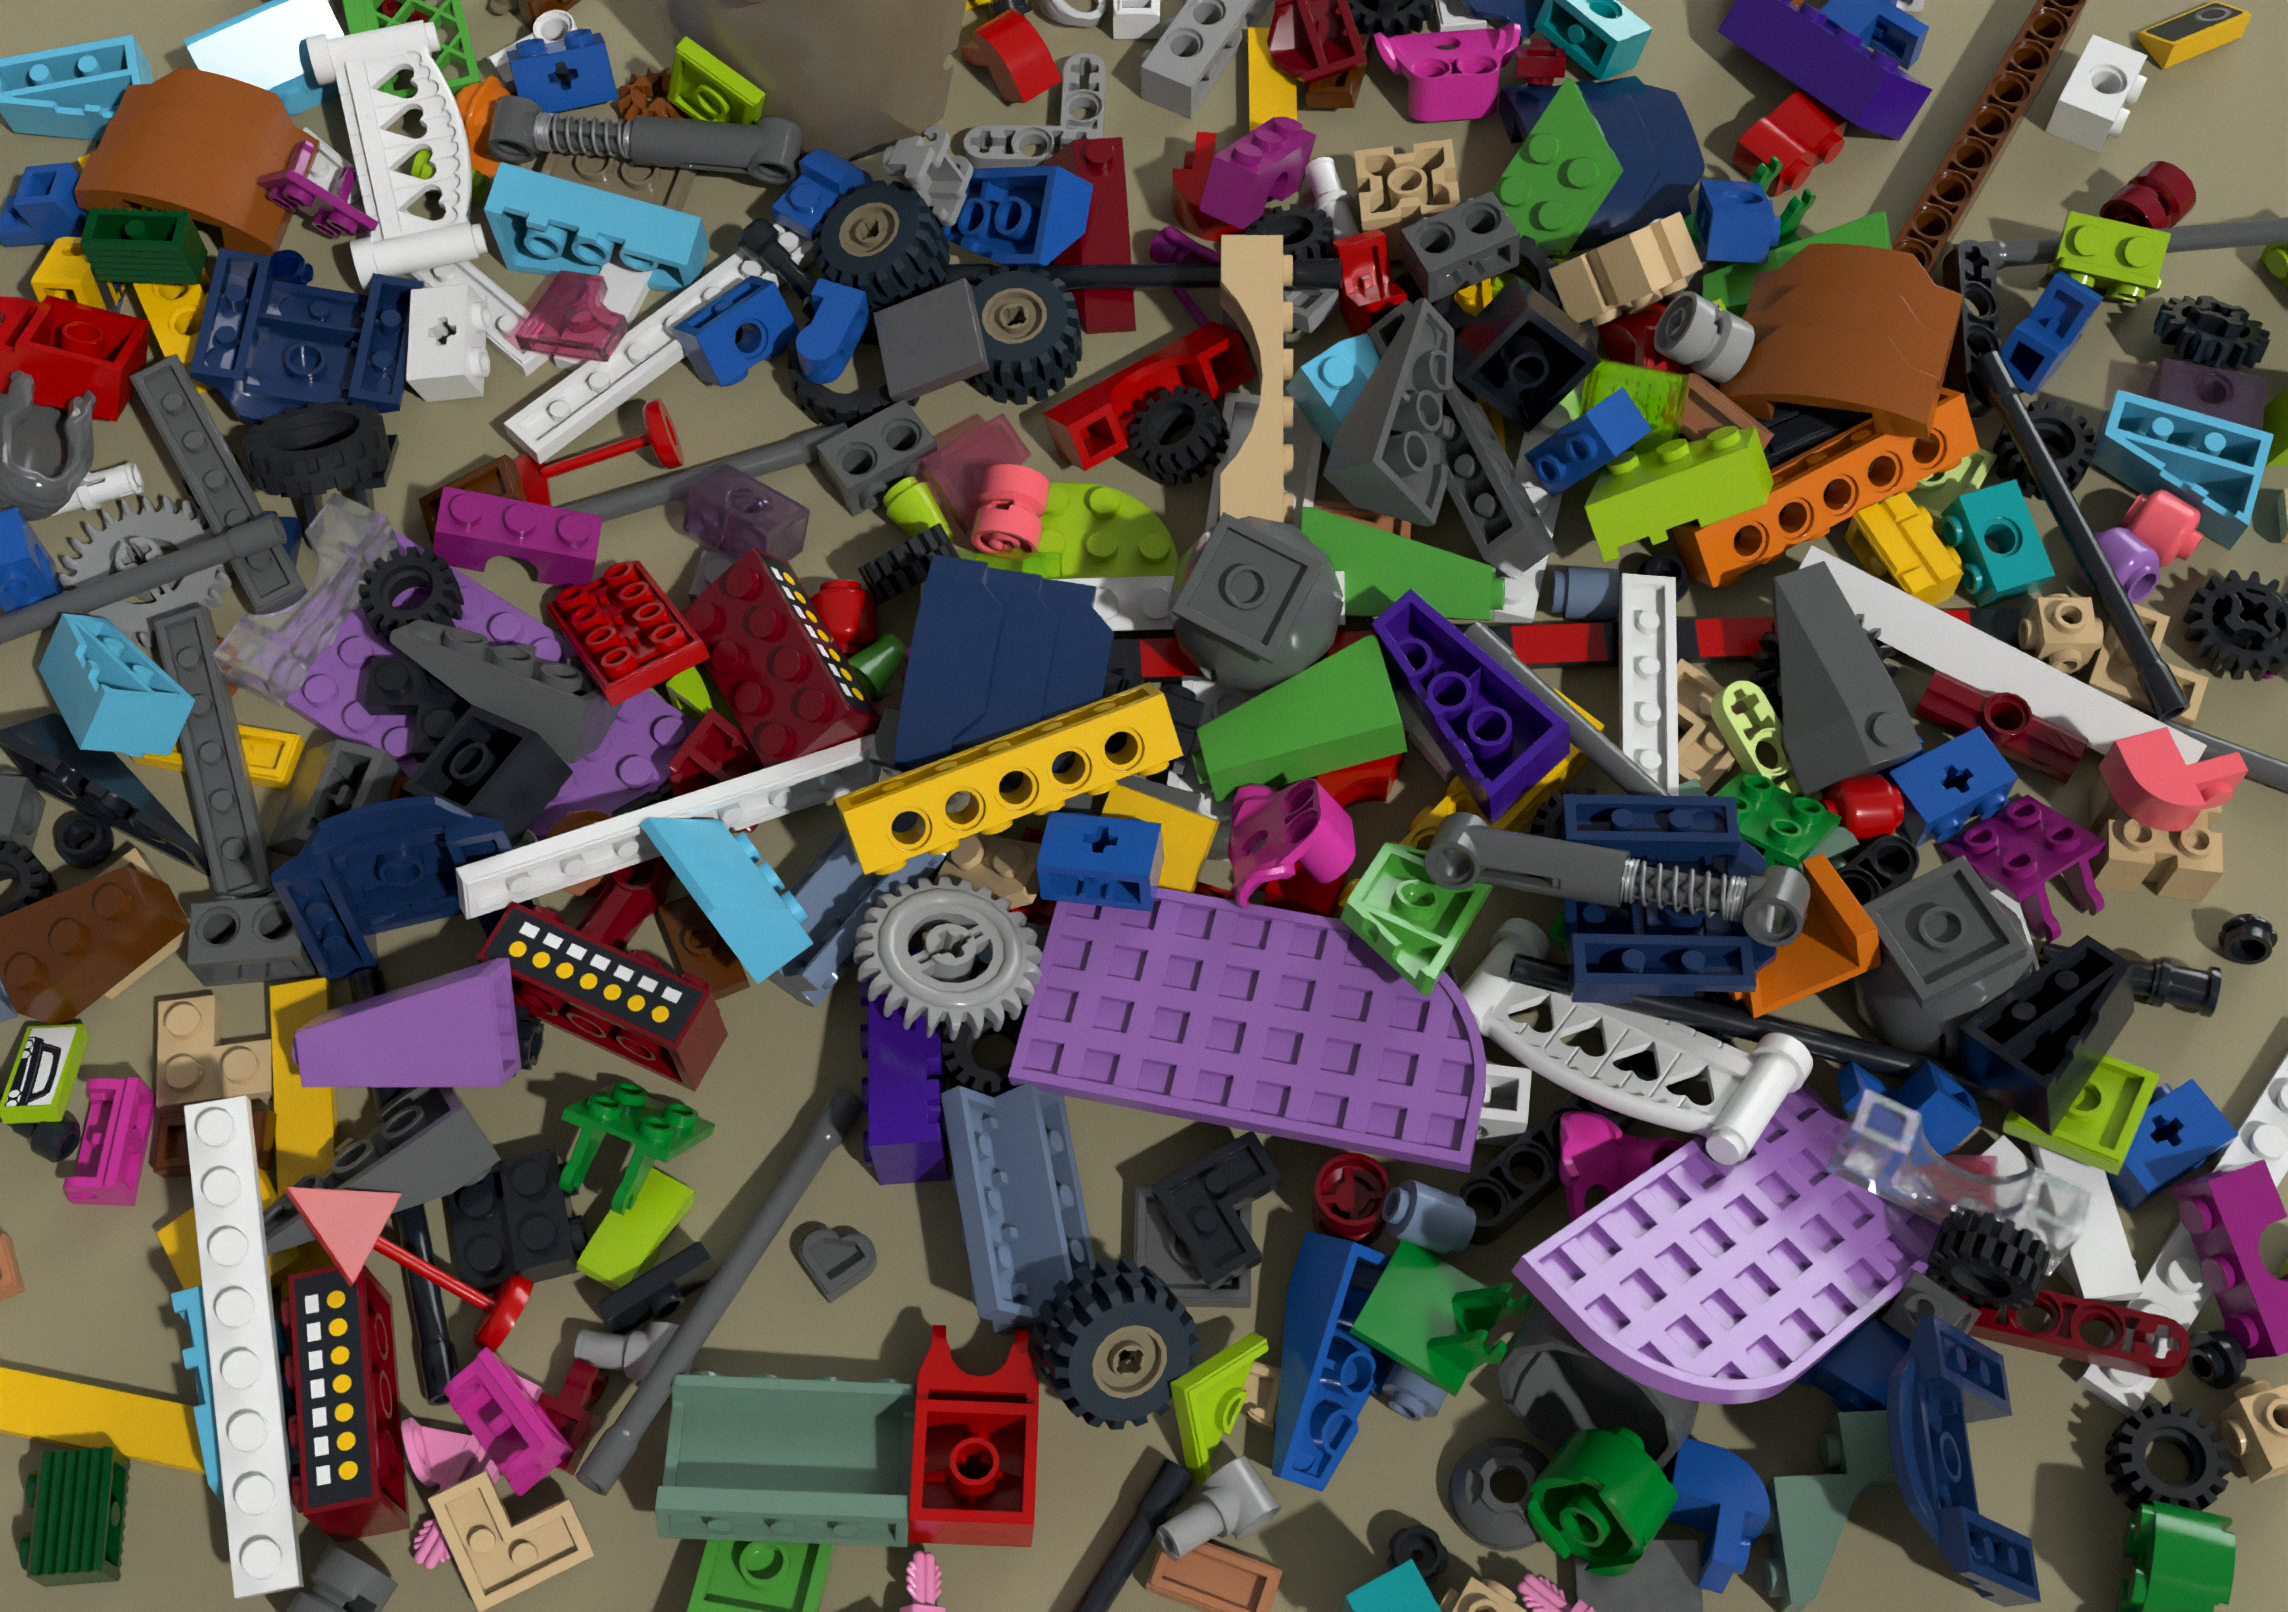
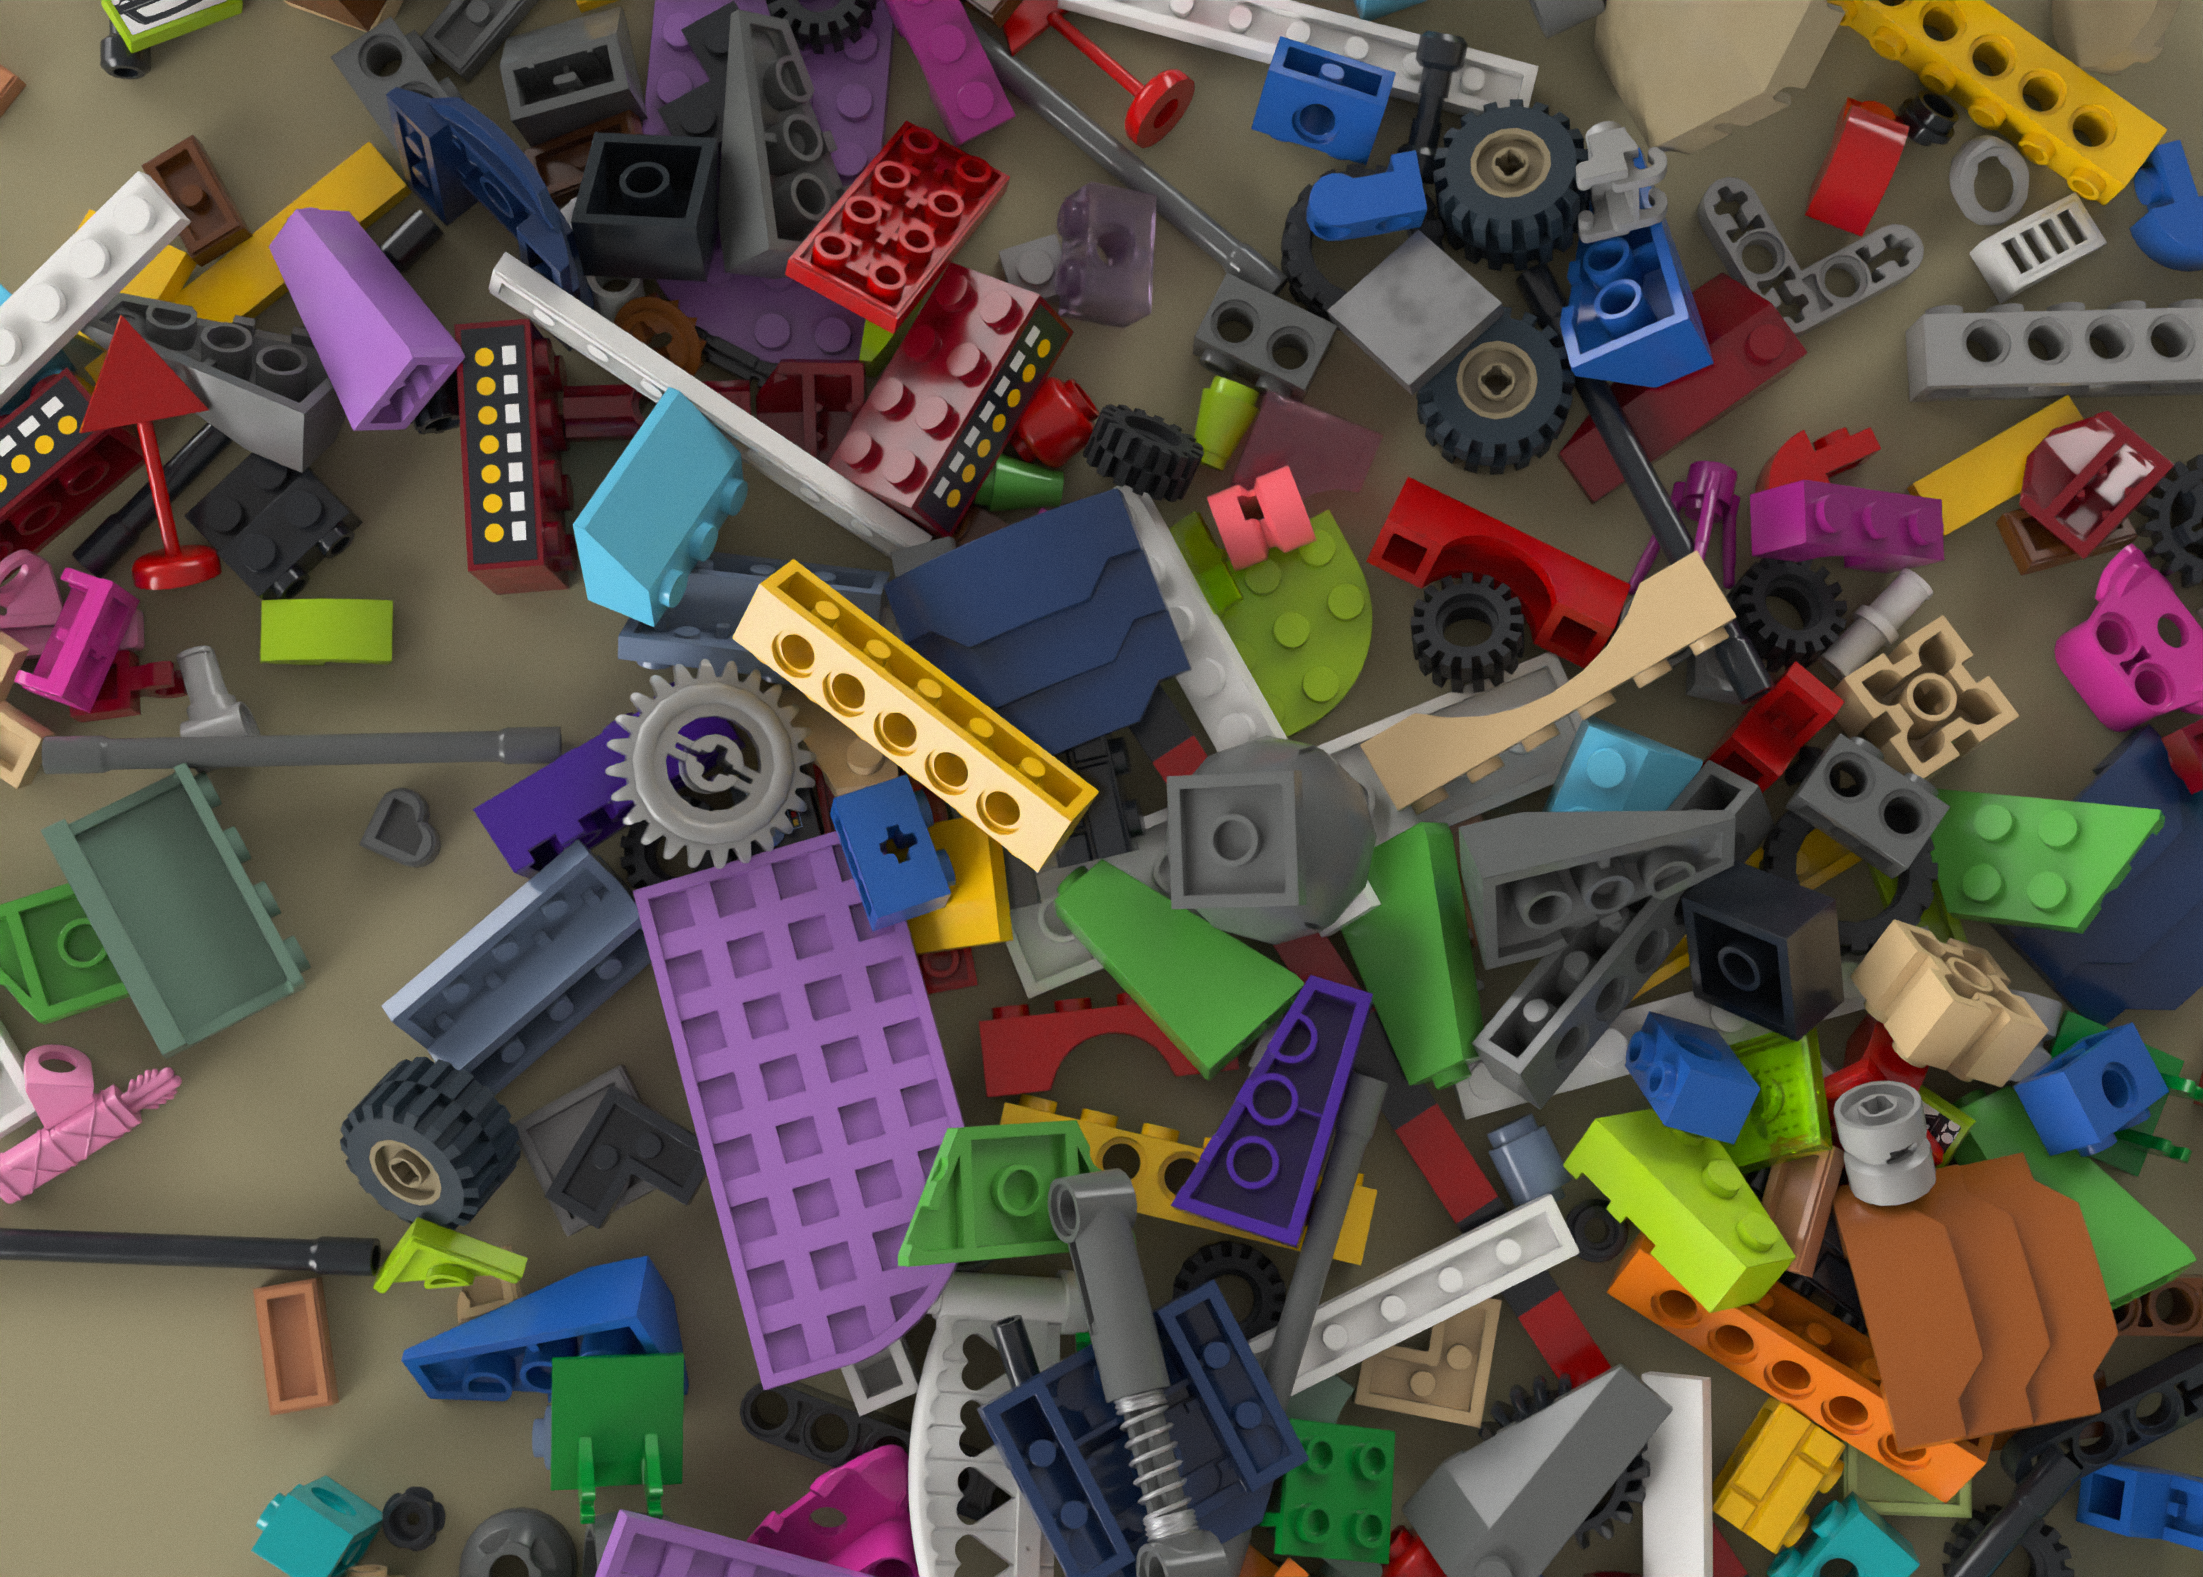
camera: 60 degrees right, 20 degrees up
dark pink hinge [62,1077,156,1206] -> none
tan plate [156,995,274,1114] -> none
green plate [559,1082,715,1215] -> none
black plate [596,1241,717,1335] -> none
blue brick [771,148,873,242] -> none
red brick [908,1325,1039,1547] -> none
light grey pin [1156,1456,1281,1561] -> none
dark pink piece [1228,778,1356,909] -> none
dark red wheel [1311,1152,1391,1247] -> none
sand blue brick [1382,1179,1476,1254] -> none
yellowish green beam [1711,681,1822,801] -> none

